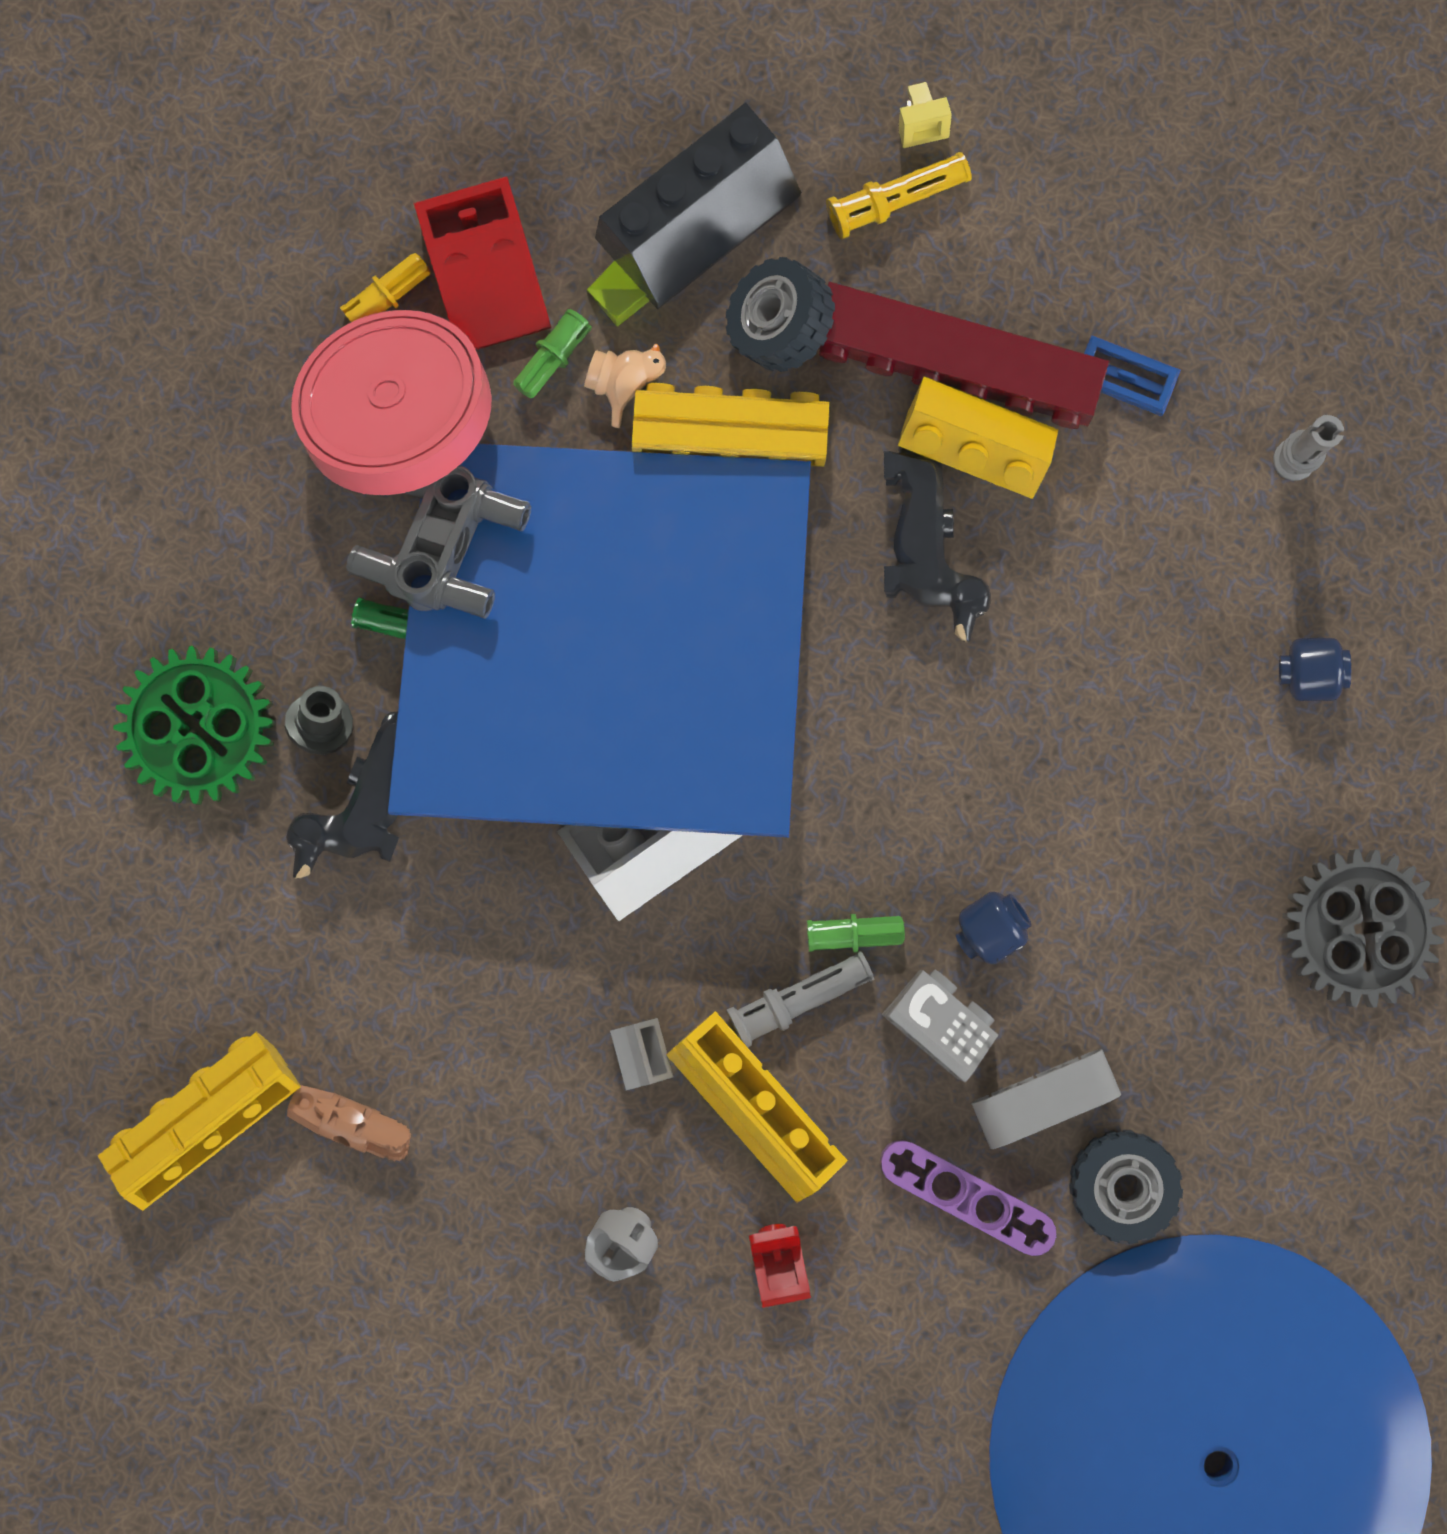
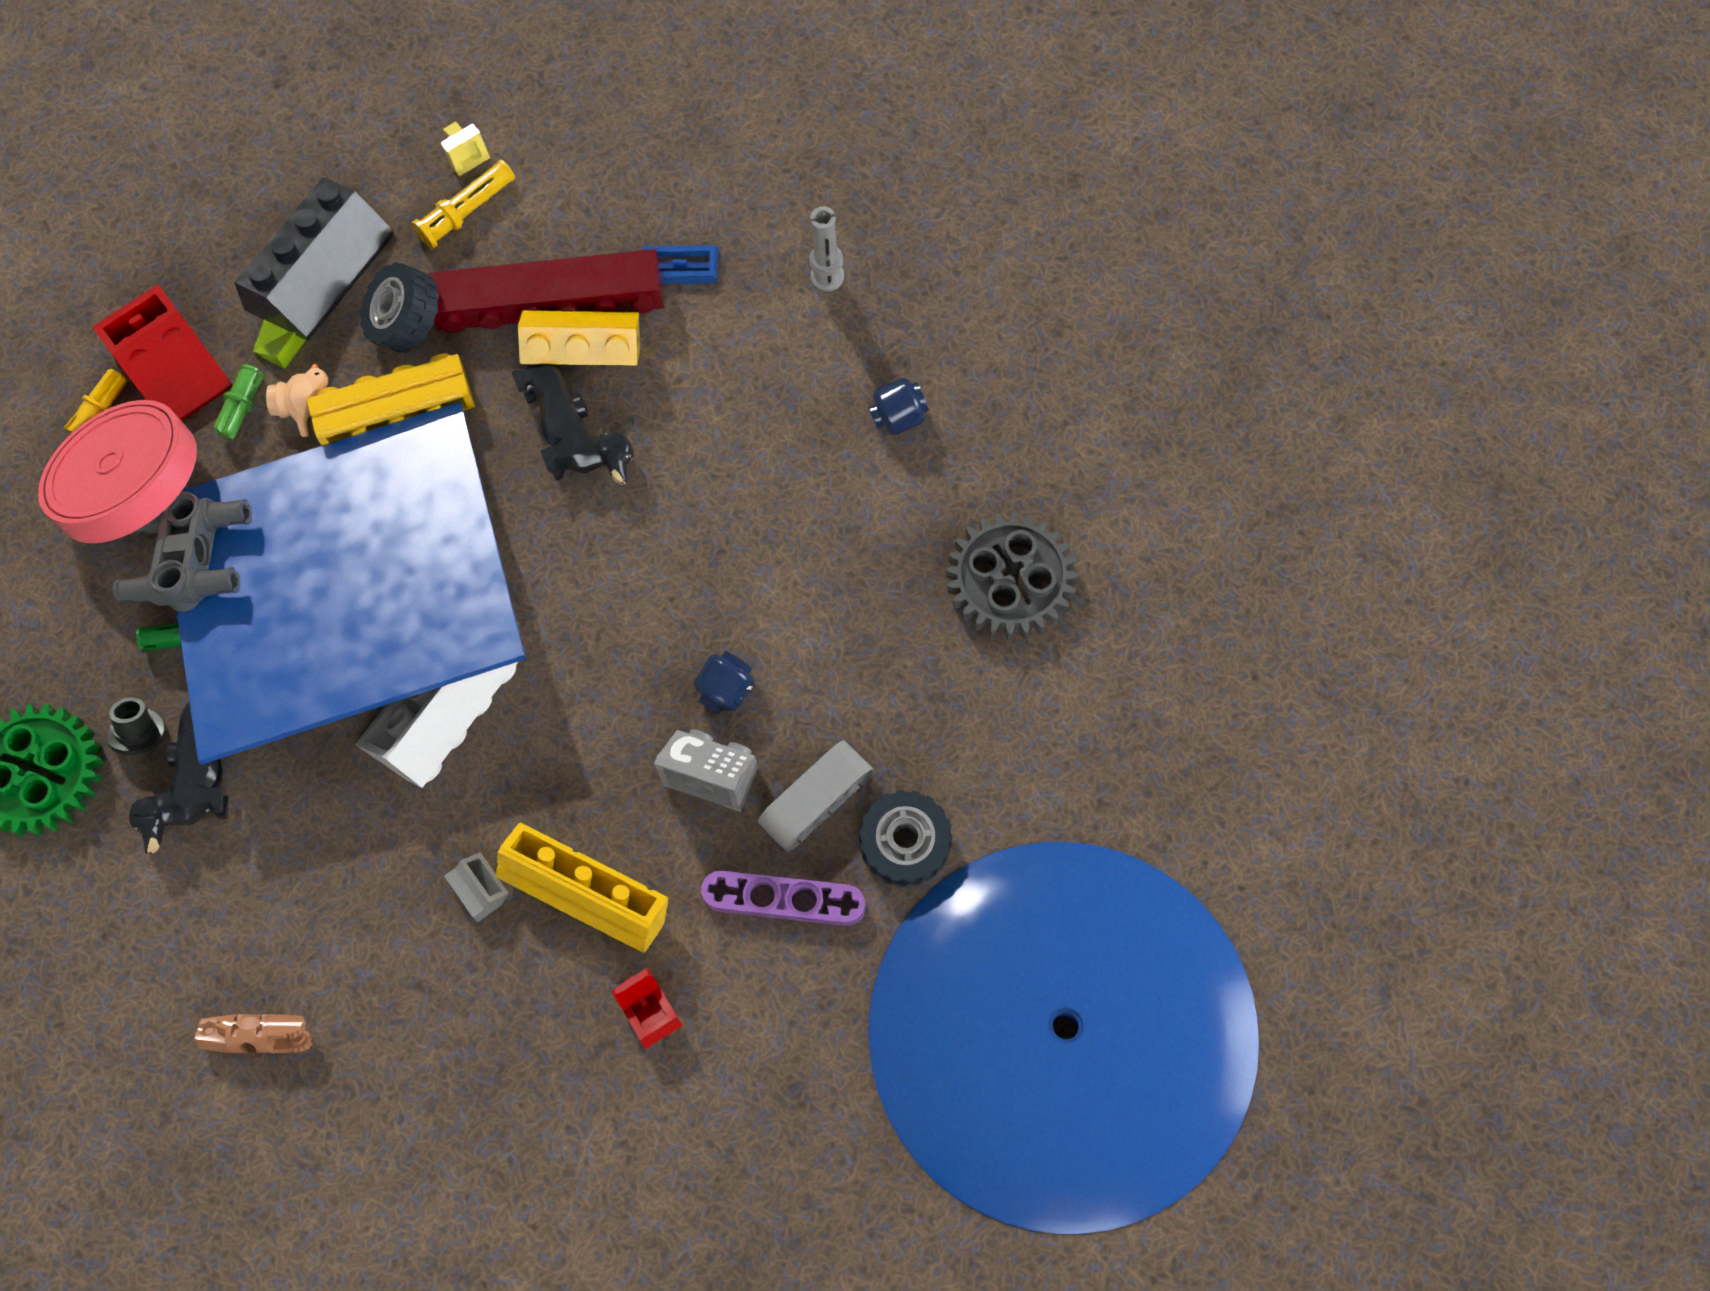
camera: 10 degrees left, 15 degrees down
yellow brick [98,1031,301,1211] -> none
light grey piece [585,1207,658,1282] -> none
light grey pin [726,952,875,1048] -> none
bright green axle [807,914,905,953] -> none

